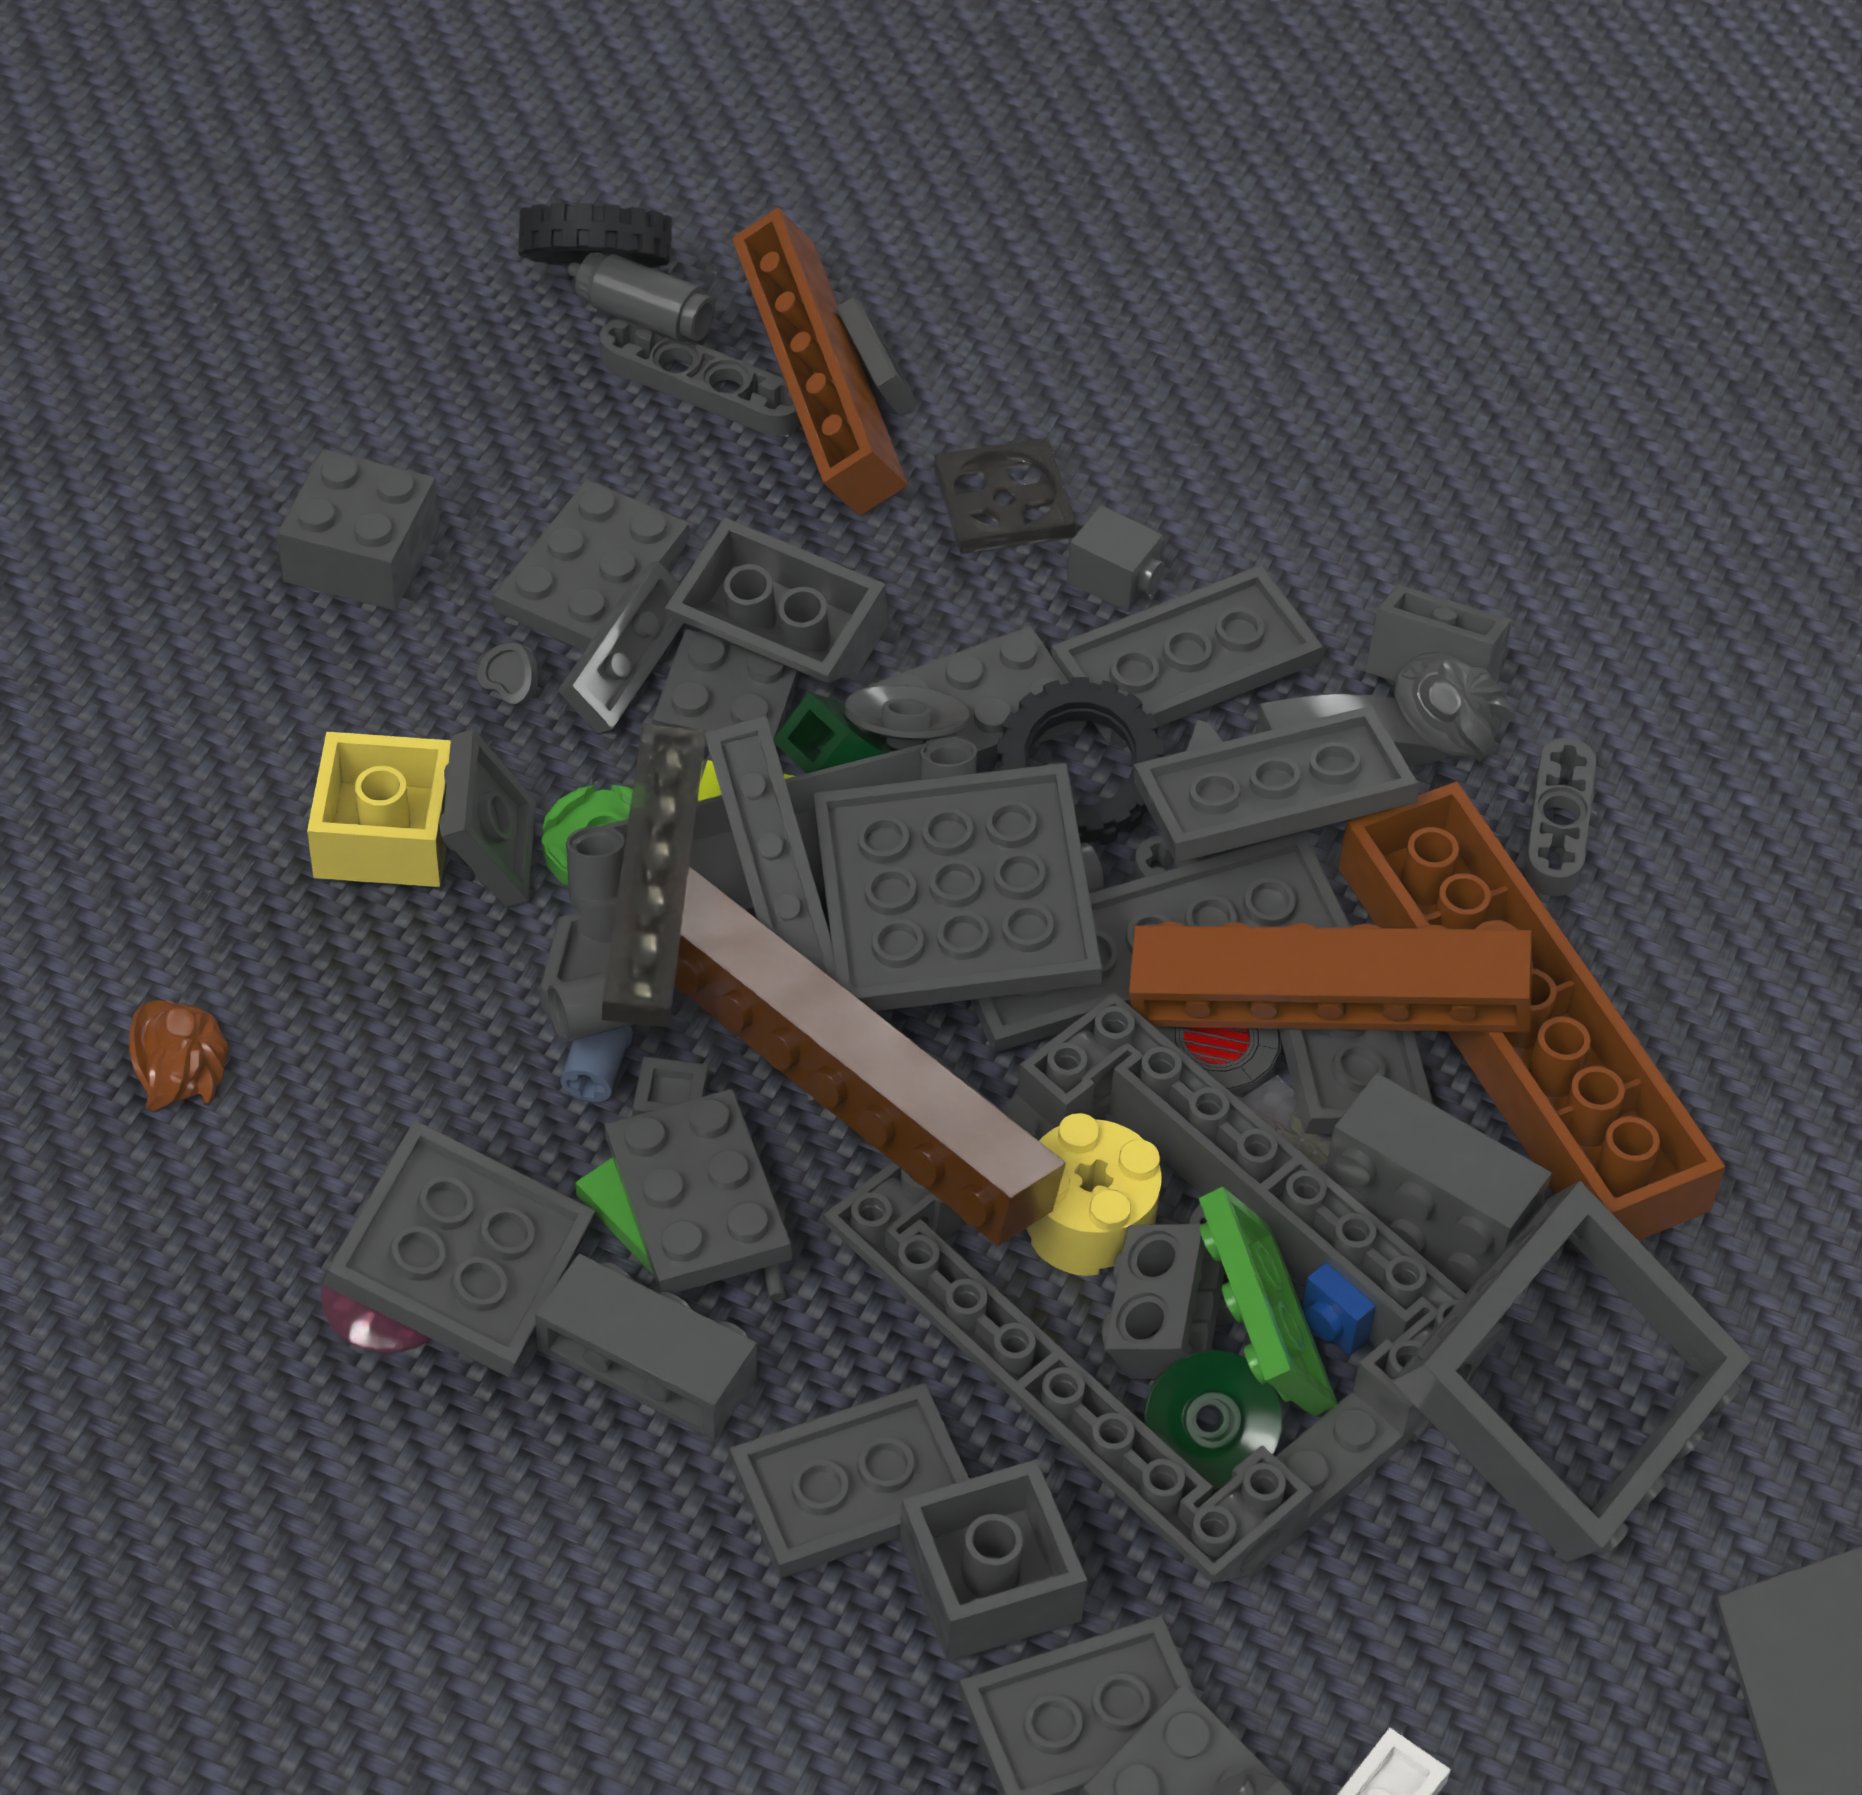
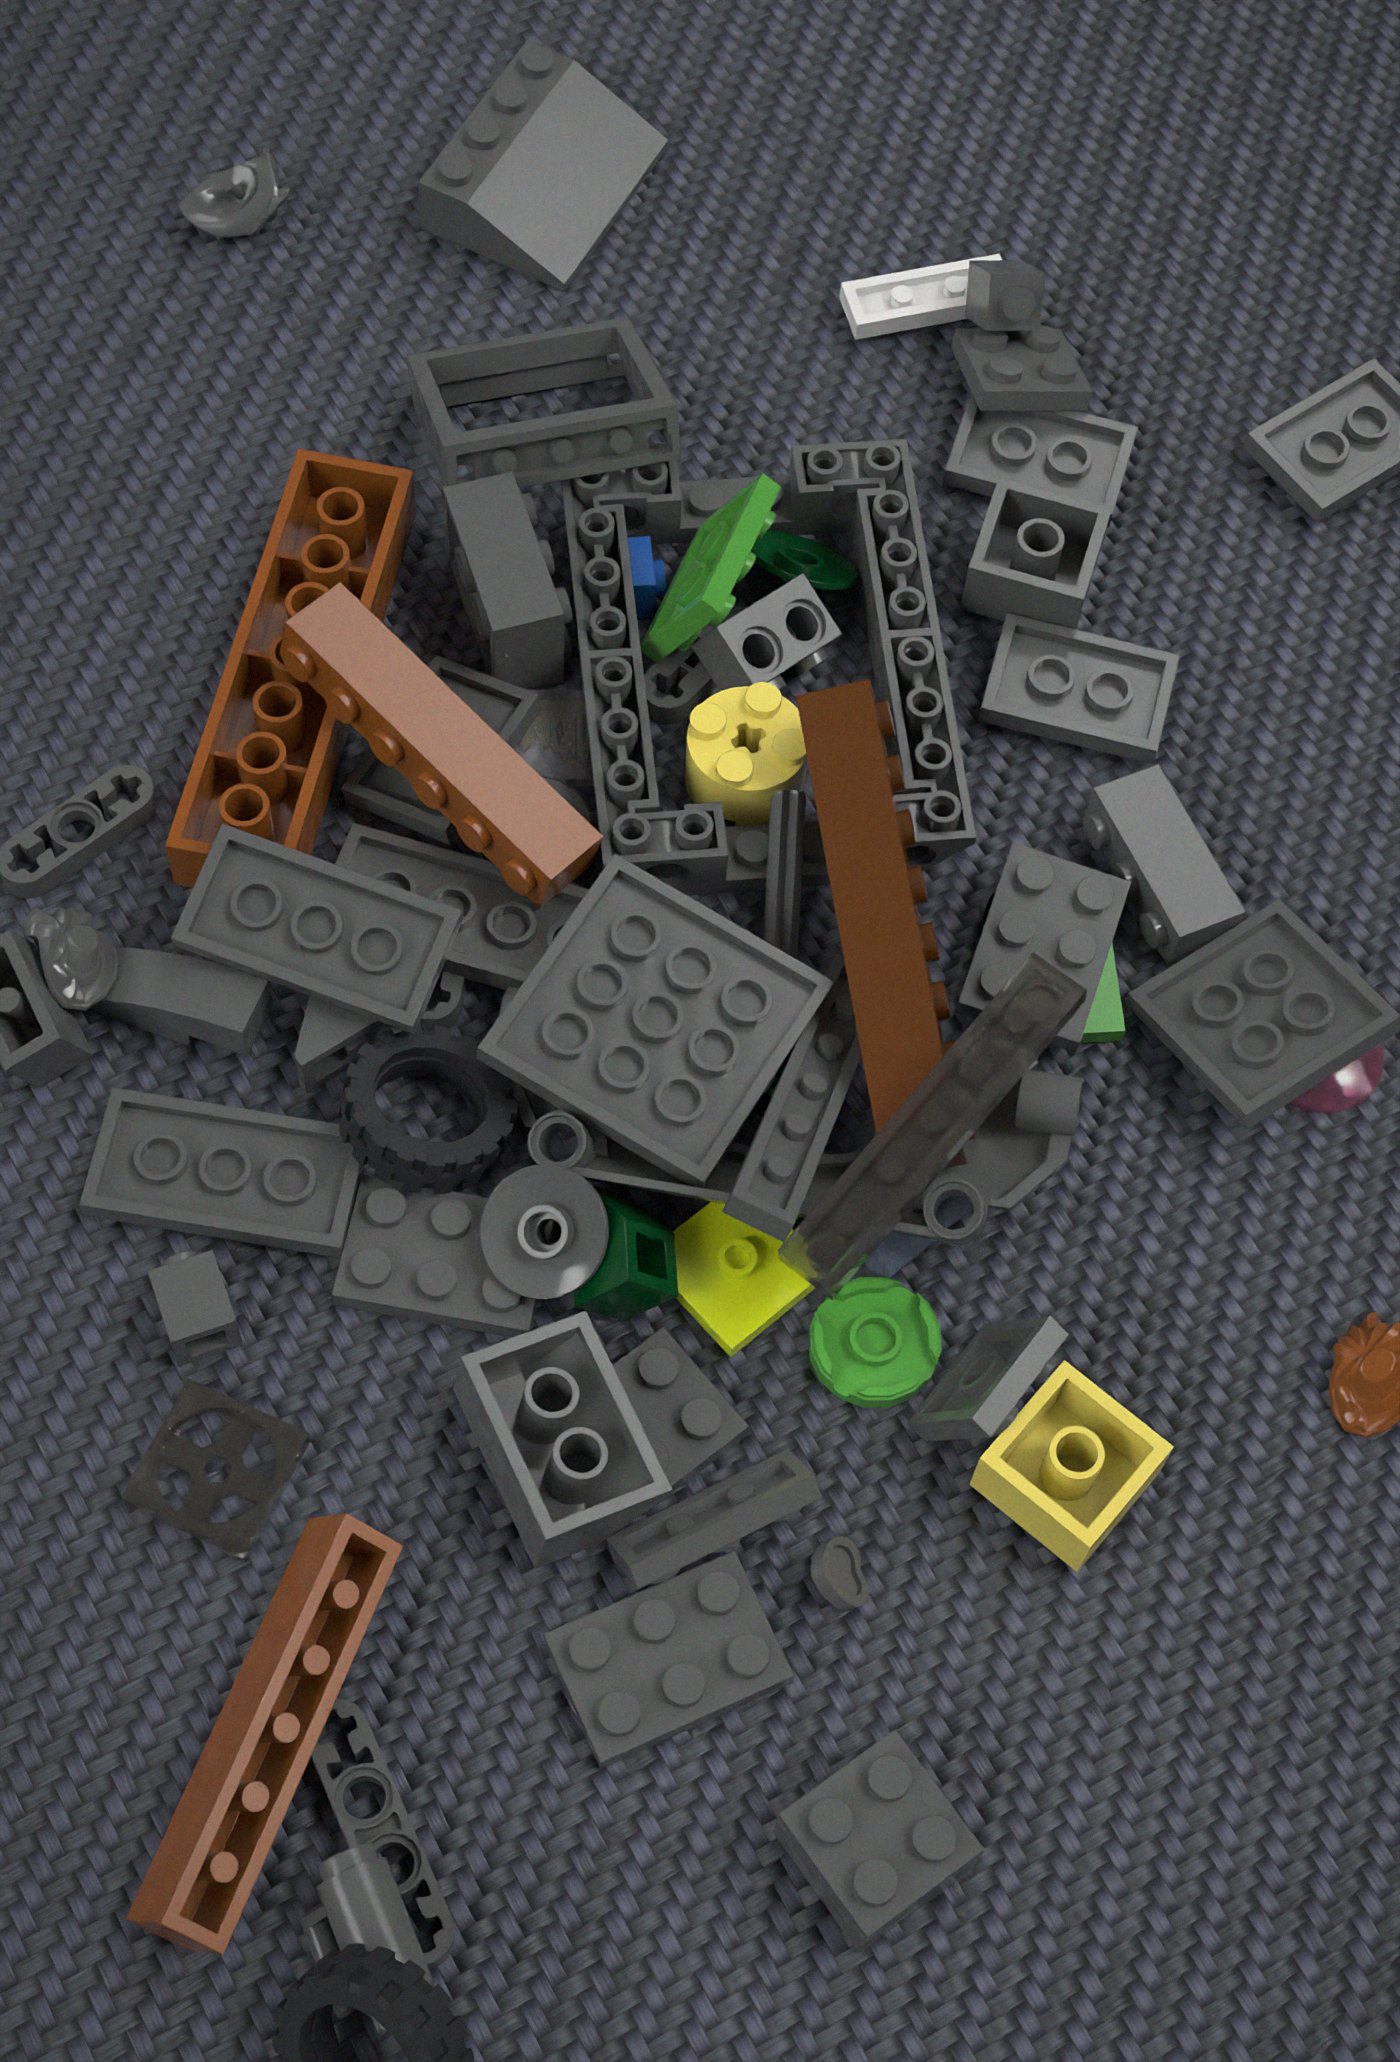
camera: 145 degrees left, 10 degrees up
dark grey tile [836,297,917,417] -> none

